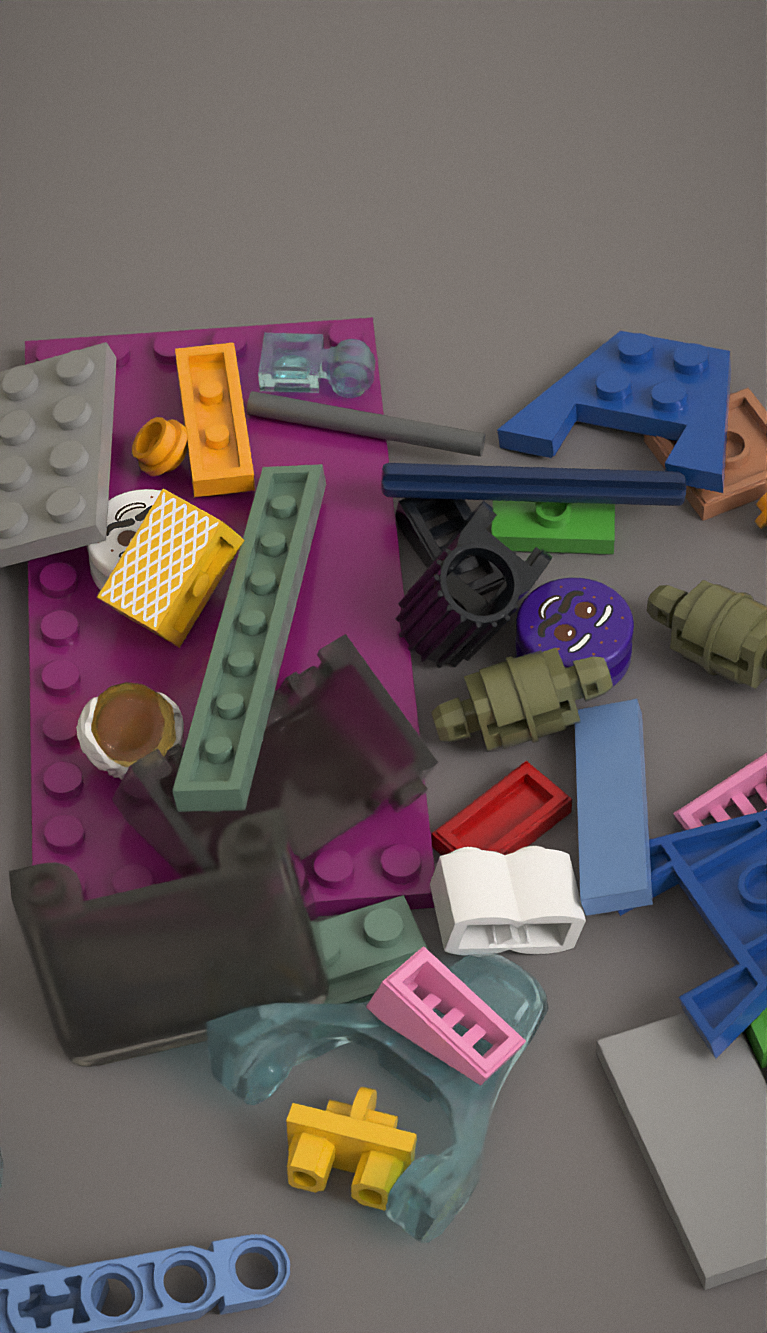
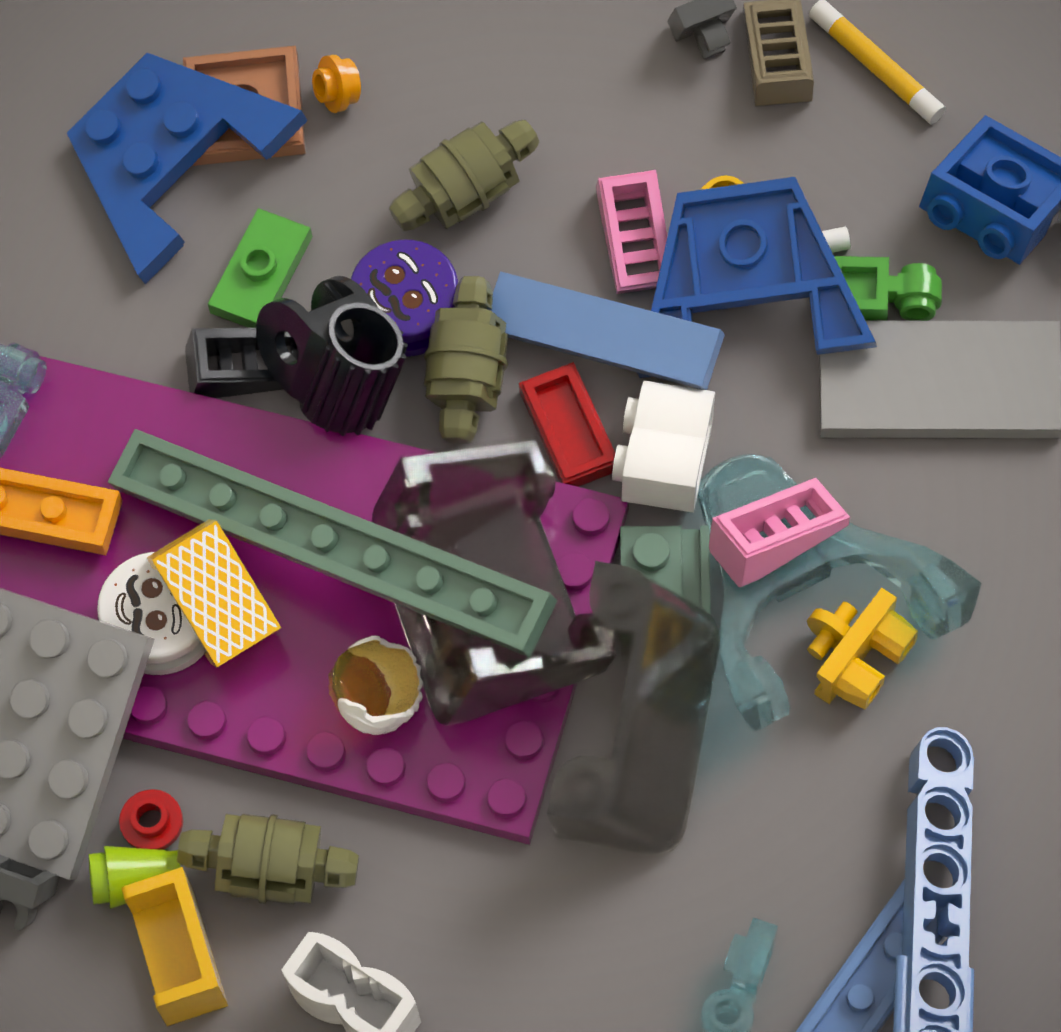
camera: 65 degrees left, 15 degrees up
light orange plate [132,417,188,476] -> none
dark grey bar [247,391,486,457] -> none
dark blue axle [381,463,687,506] -> none

